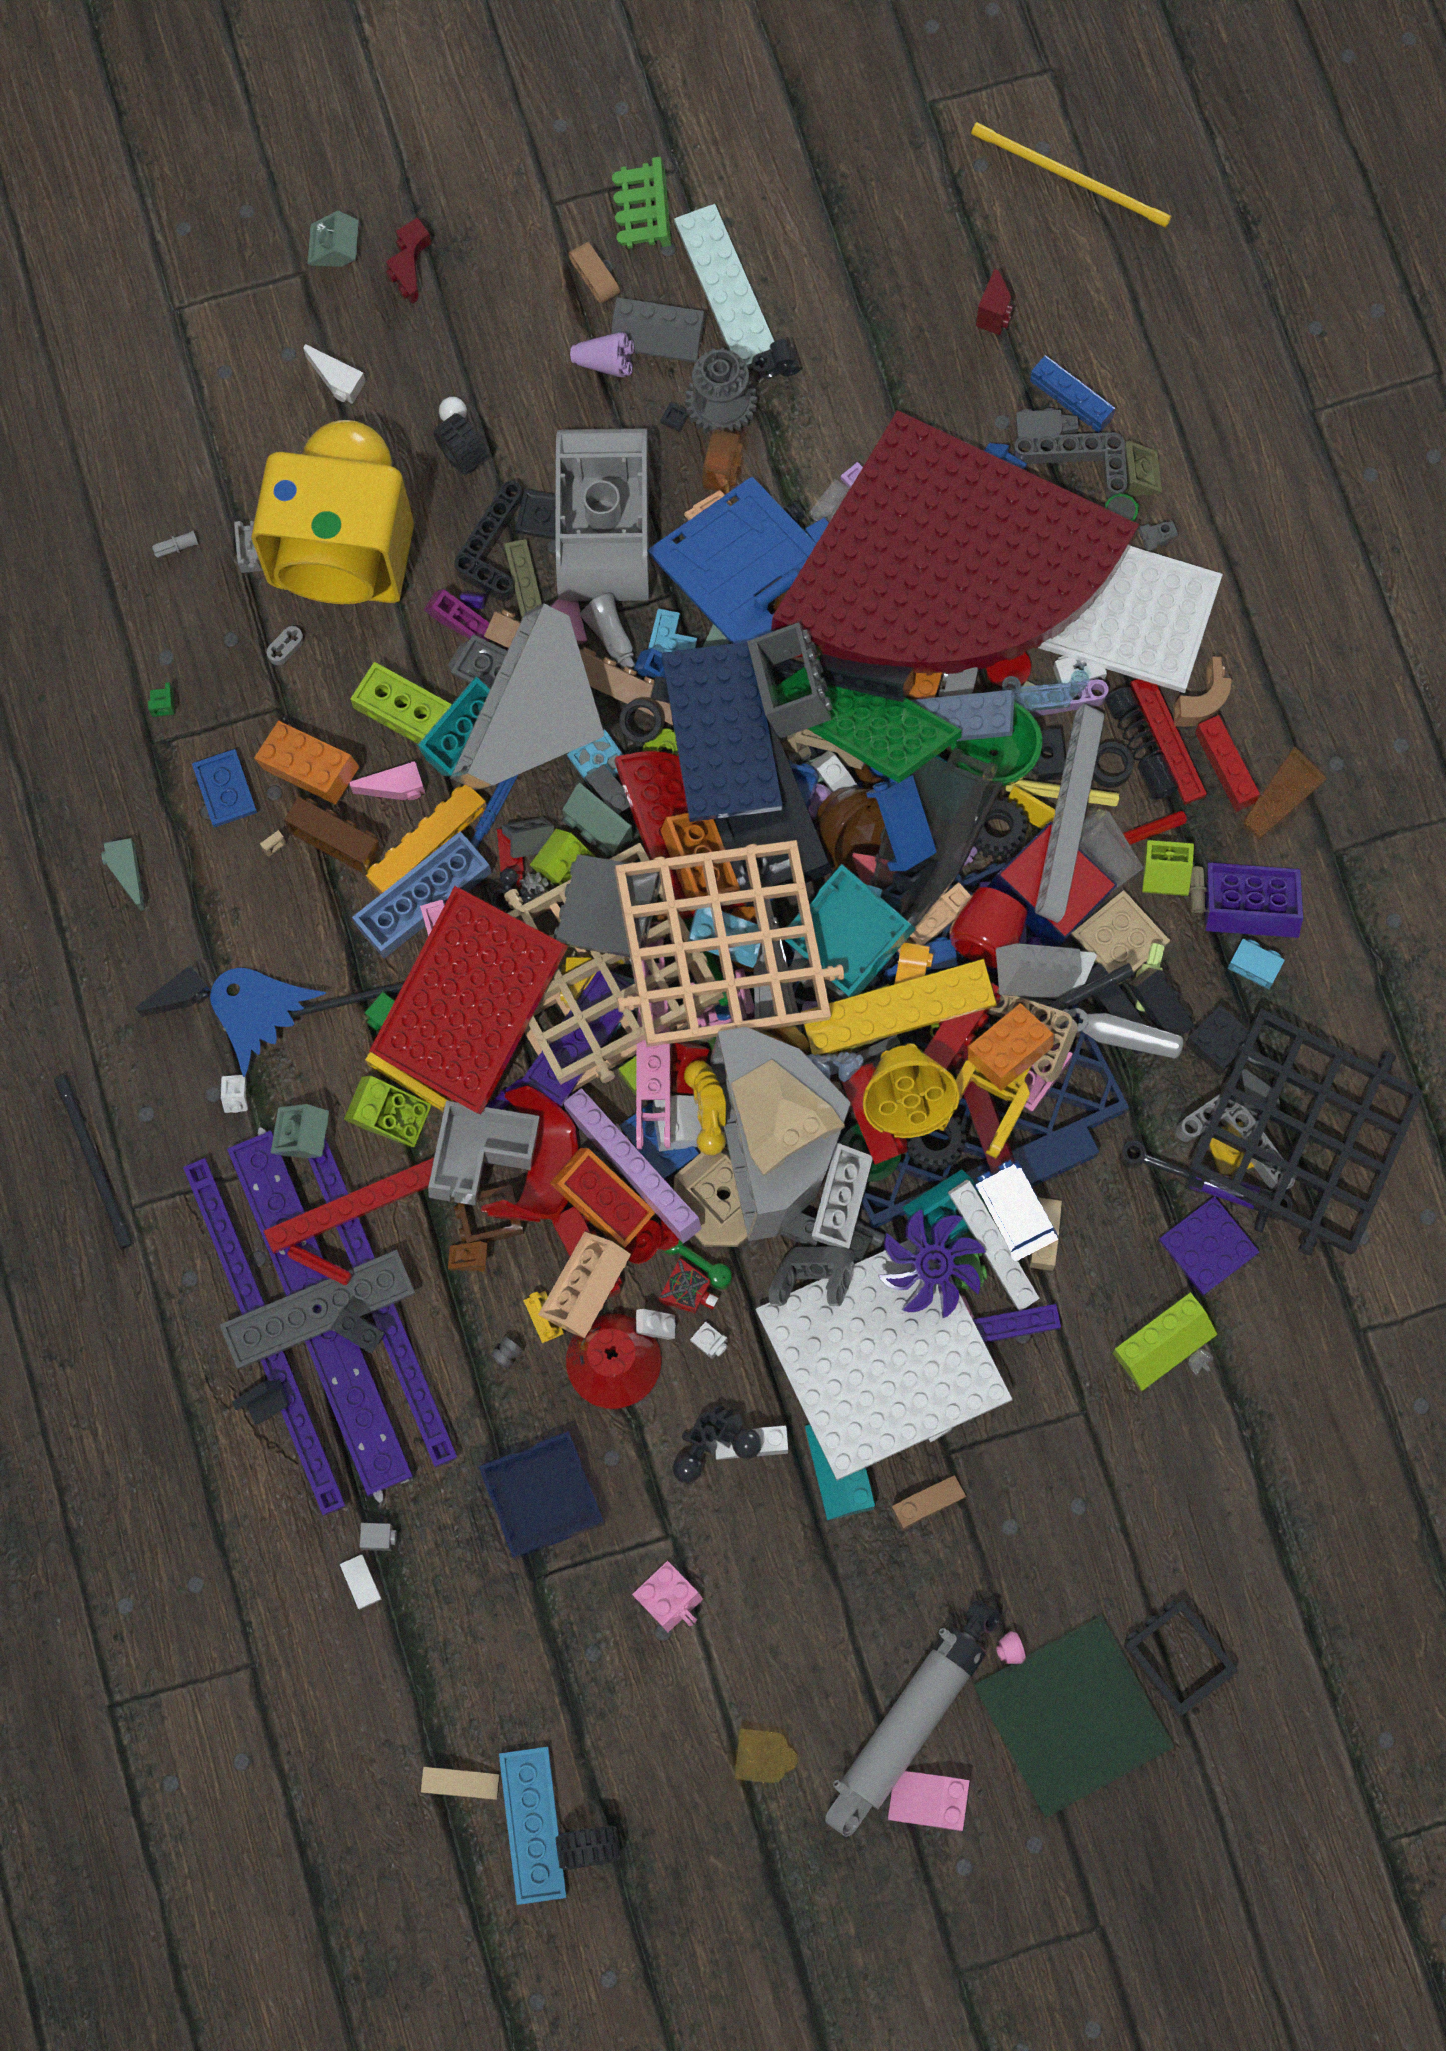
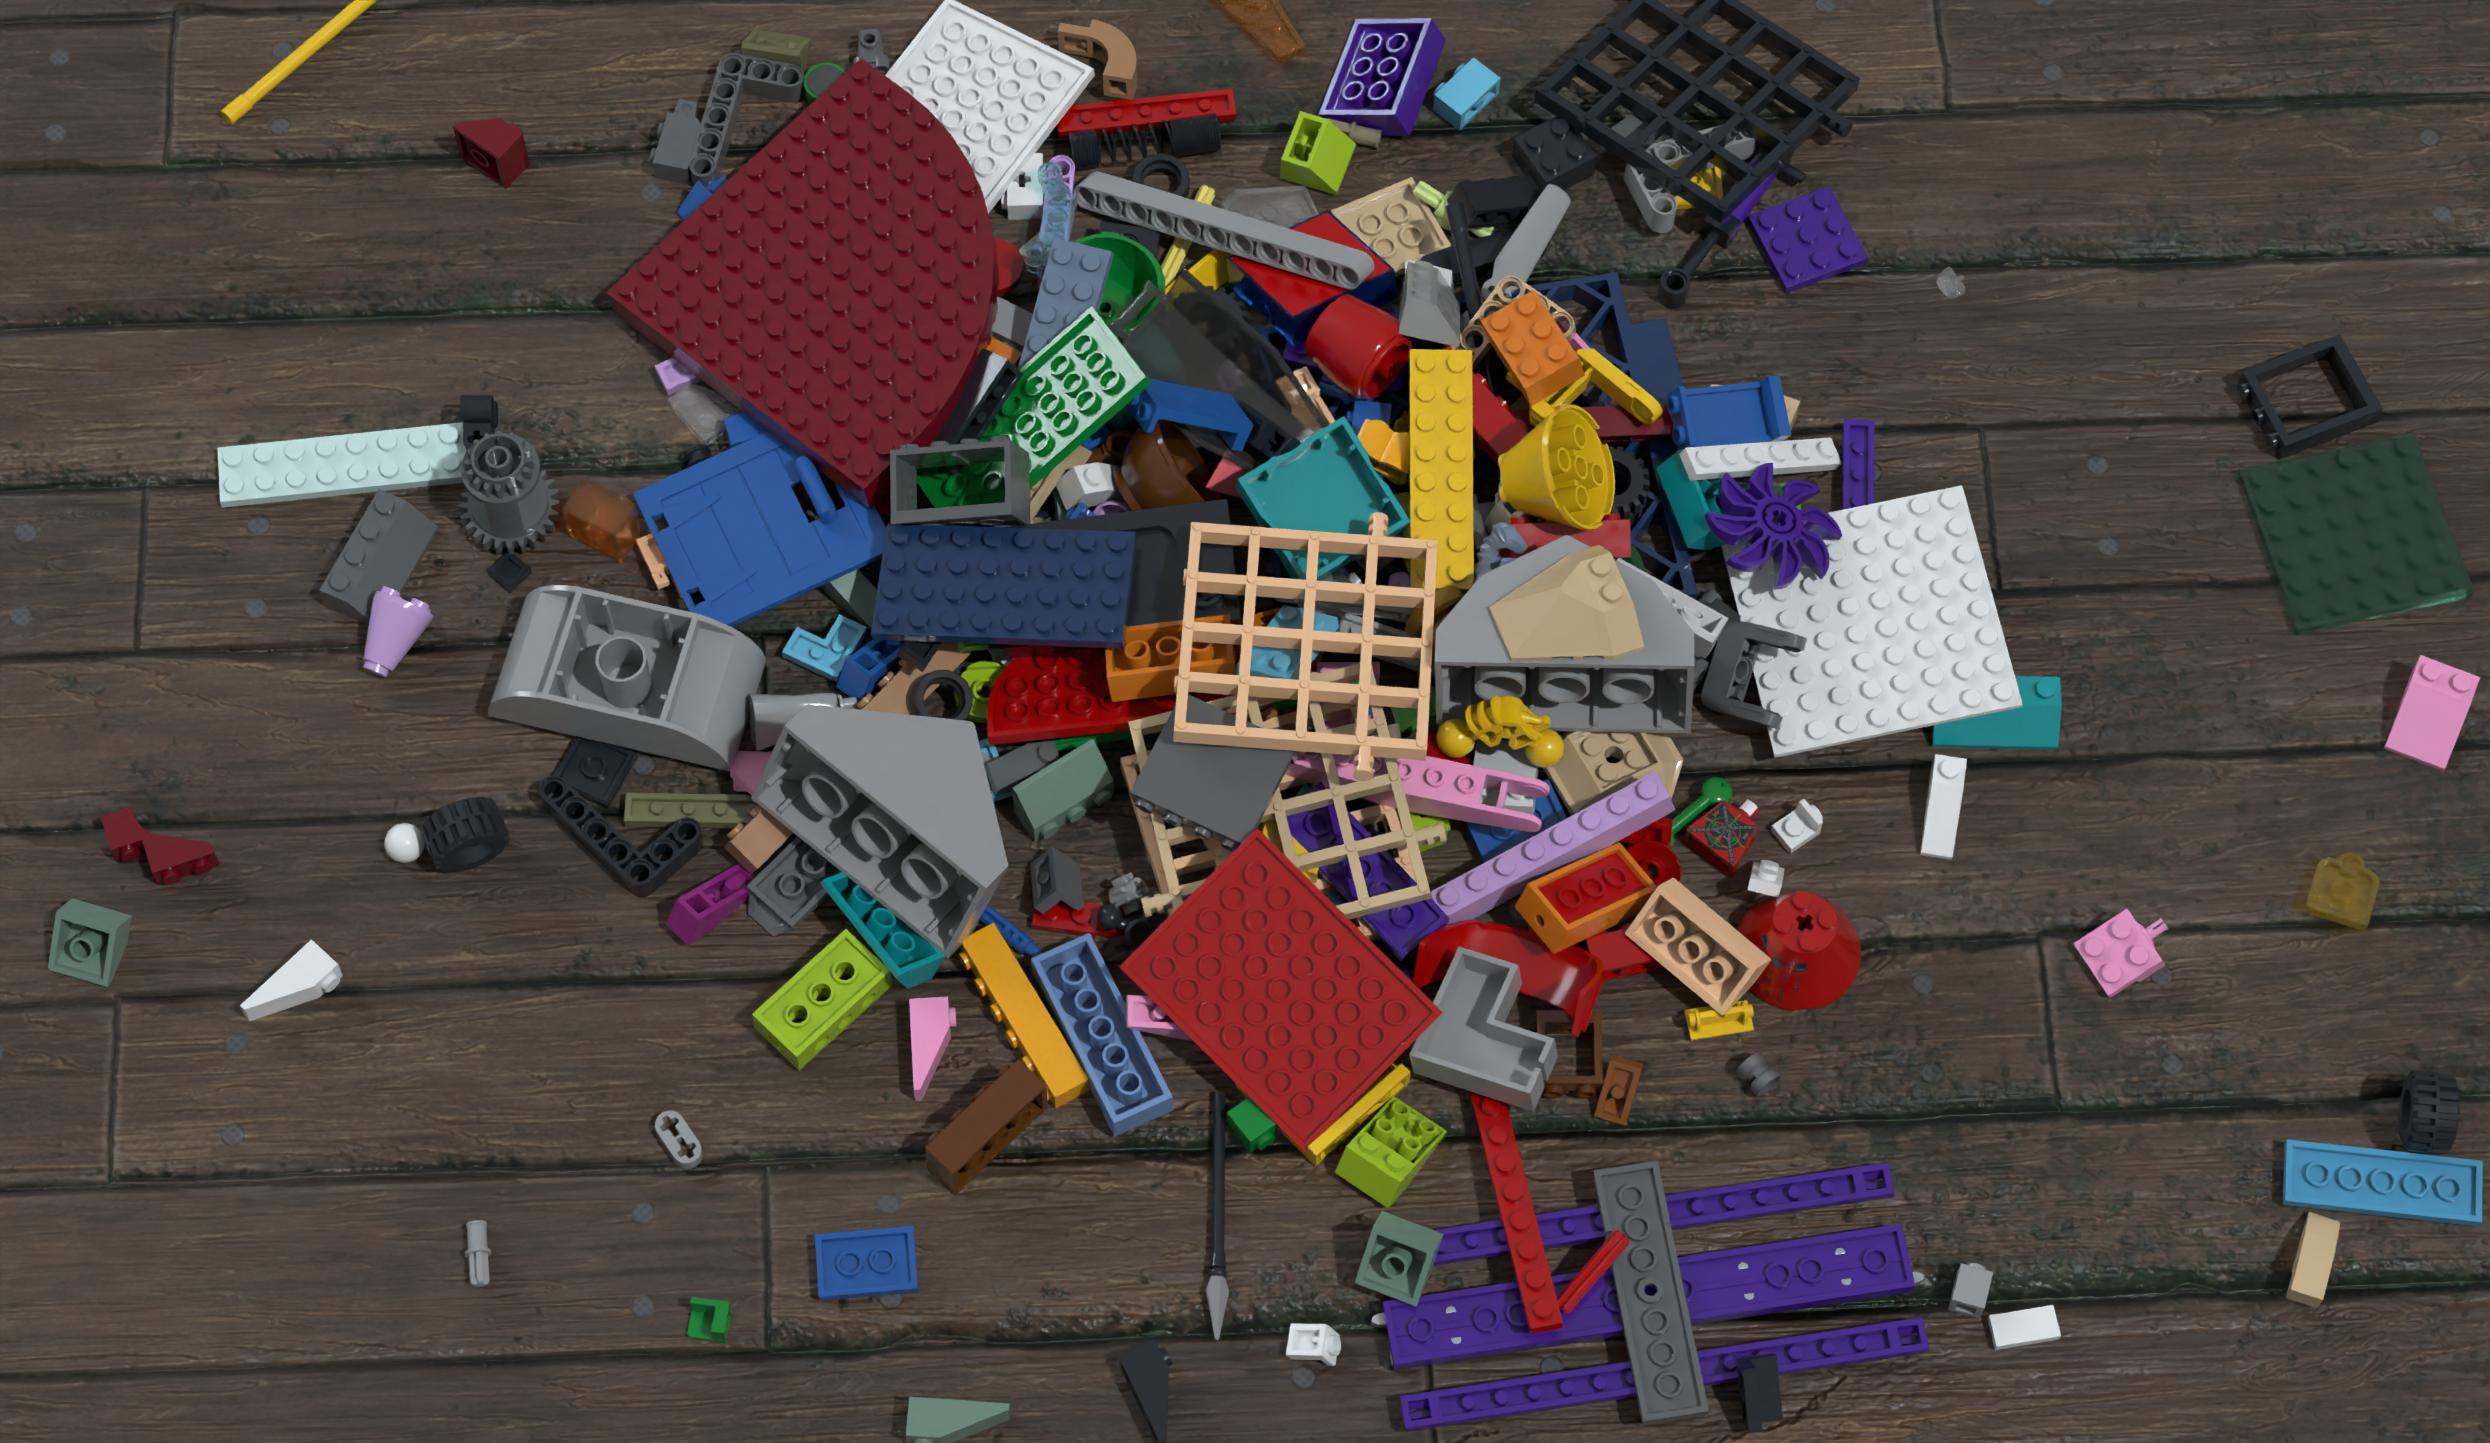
camera: 80 degrees left, 10 degrees down
blue piece [210,968,326,1077] -> none
light grey hinge [234,521,263,573] -> none
yellow piece [251,420,414,604] -> none
orange brick [254,721,359,805] -> none
tan tile [260,830,286,856] -> none
black brick [331,1307,385,1354] -> none
dark purple slope [460,591,486,609] -> none
clear blue tile [479,1431,605,1560] -> none
lime slope [530,829,597,887] -> none
medium nougat beam [568,242,620,304] -> none
bright green fence [612,157,671,249] -> none
black piece [672,1405,763,1484] -> none
light grey piece [825,1600,1001,1837] -> none
medium nougat slope [891,1475,966,1531] -> none
bright pink cone [996,1631,1026,1664] -> none
blue brick [1030,355,1115,433] -> none
lime slope [1112,1292,1217,1391] -> none
red axle [1121,811,1187,846] -> none
red brick [1195,715,1260,812] -> none

